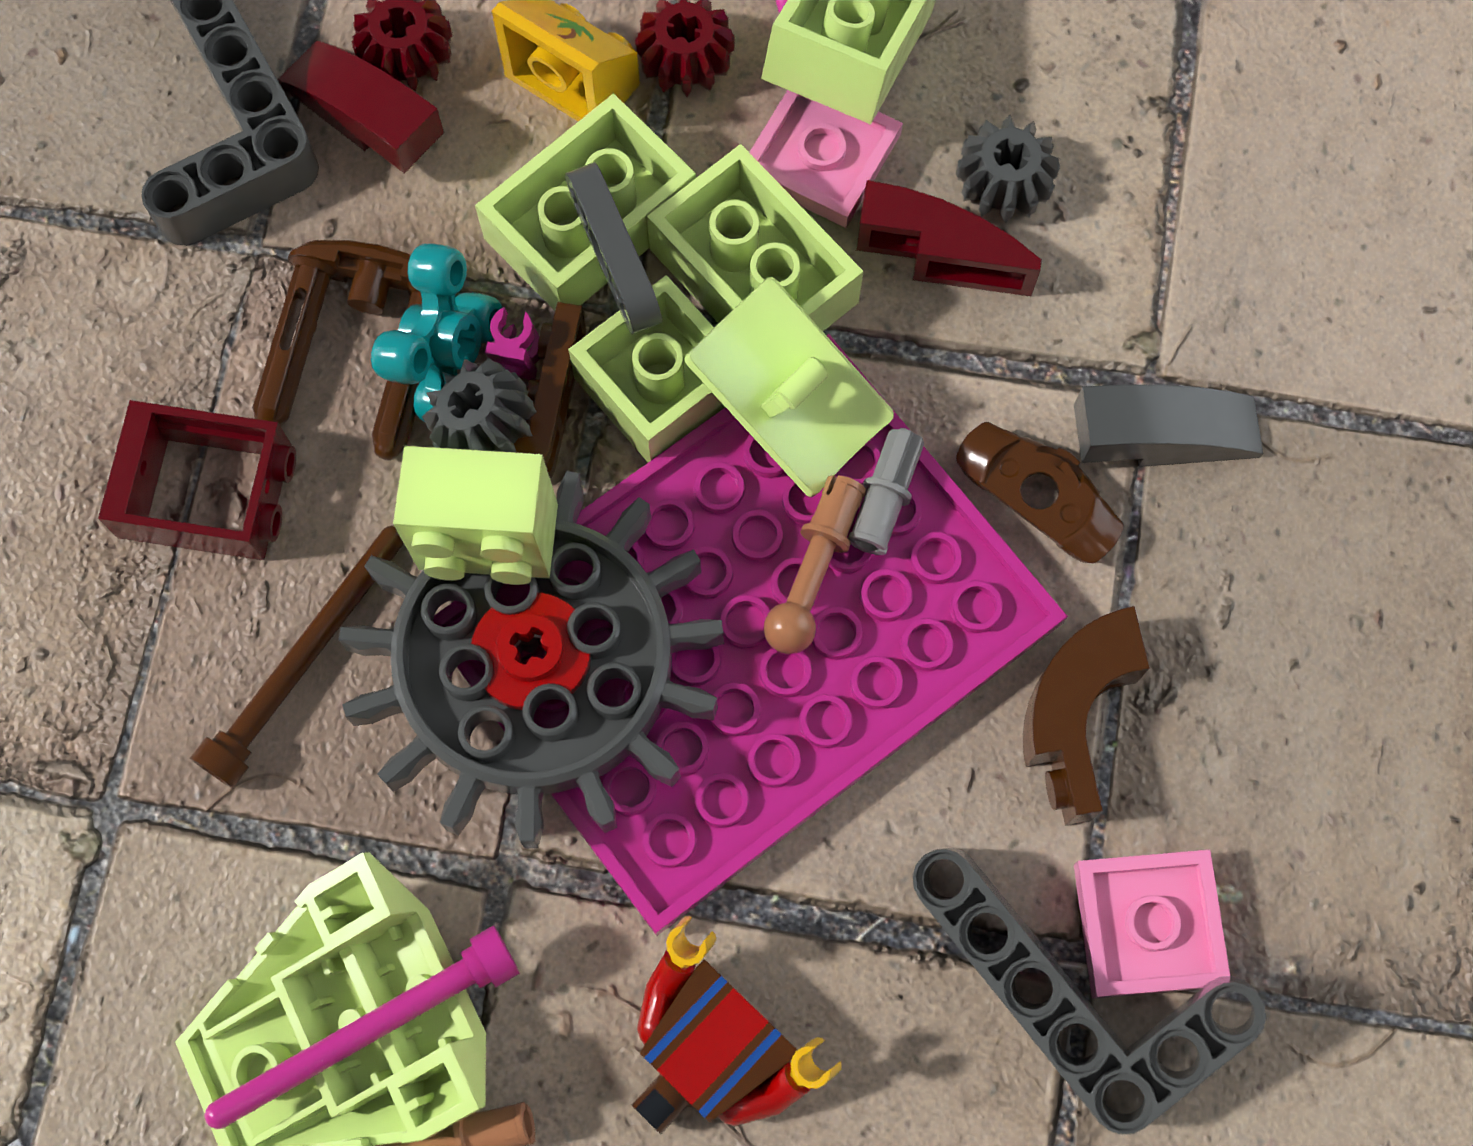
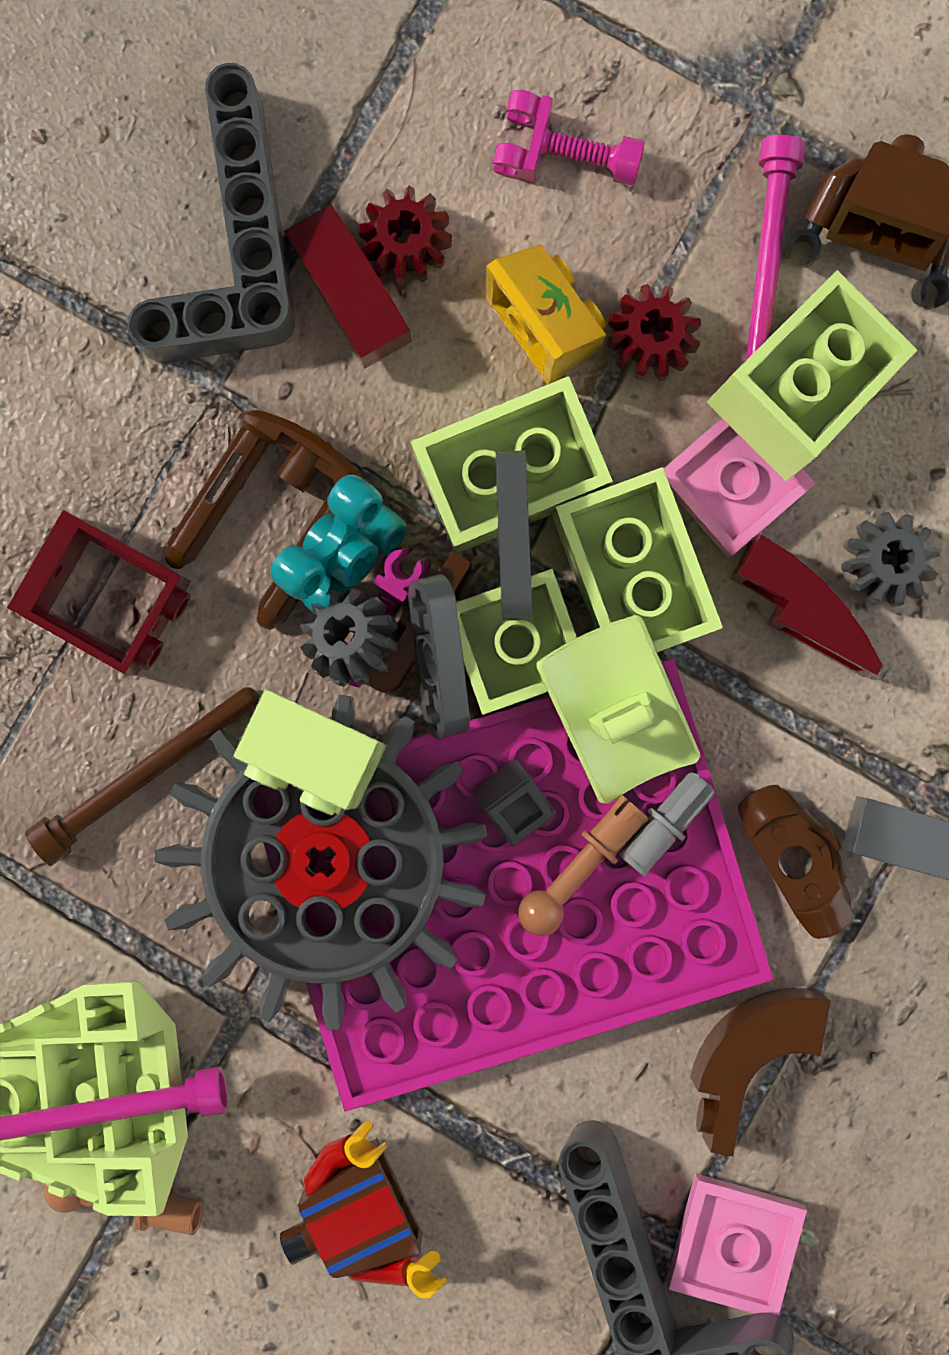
camera: 25 degrees right, 15 degrees up
none -> dark grey beam [408,574,470,739]
none -> dark grey slope [473,760,557,847]

